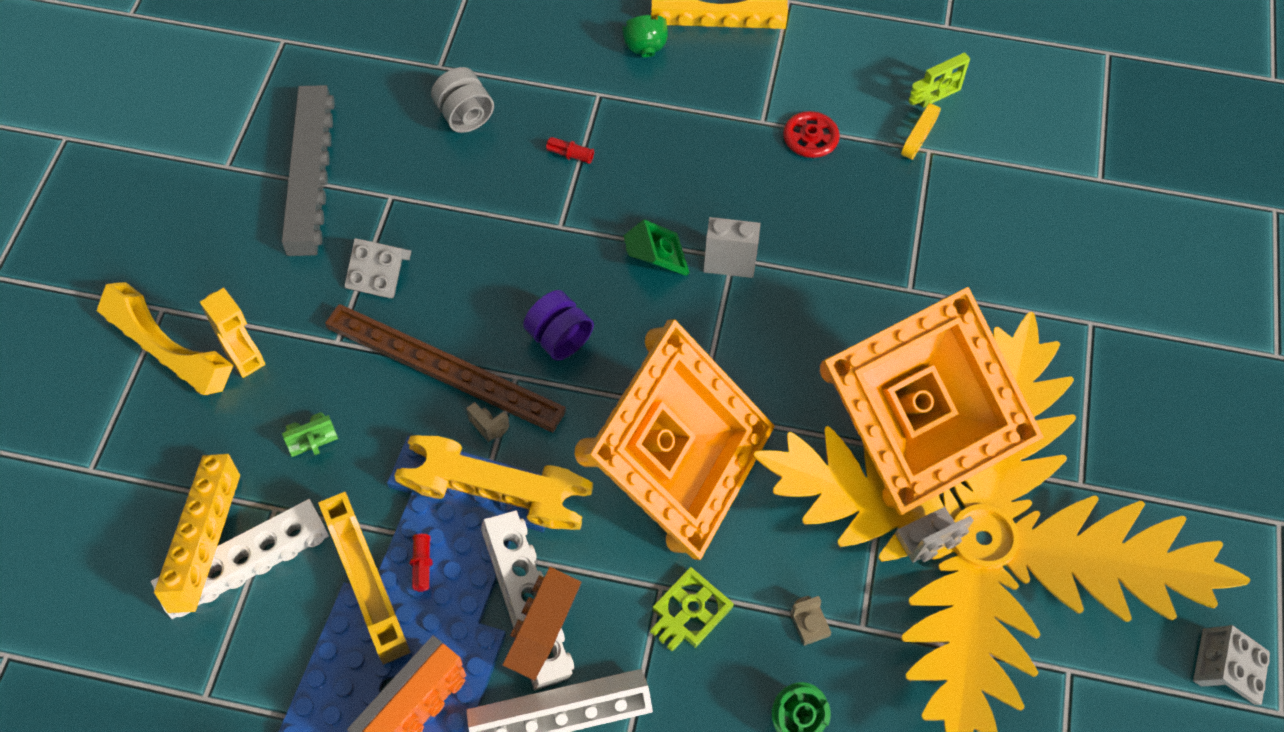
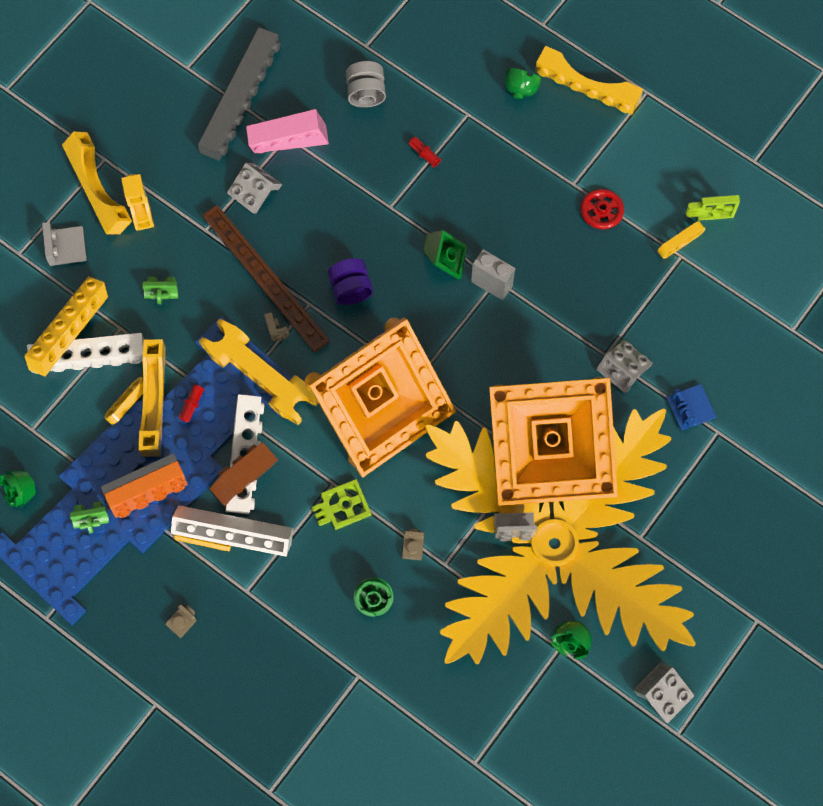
camera: 25 degrees right, 10 degrees up
none -> light grey bracket [42,222,87,266]
none -> yellow beam [104,377,143,425]
none -> bright pink wedge [246,109,329,153]
none -> green cylinder [551,621,592,659]
none -> light grey bracket [596,340,653,393]
none -> blue hinge [666,384,717,431]

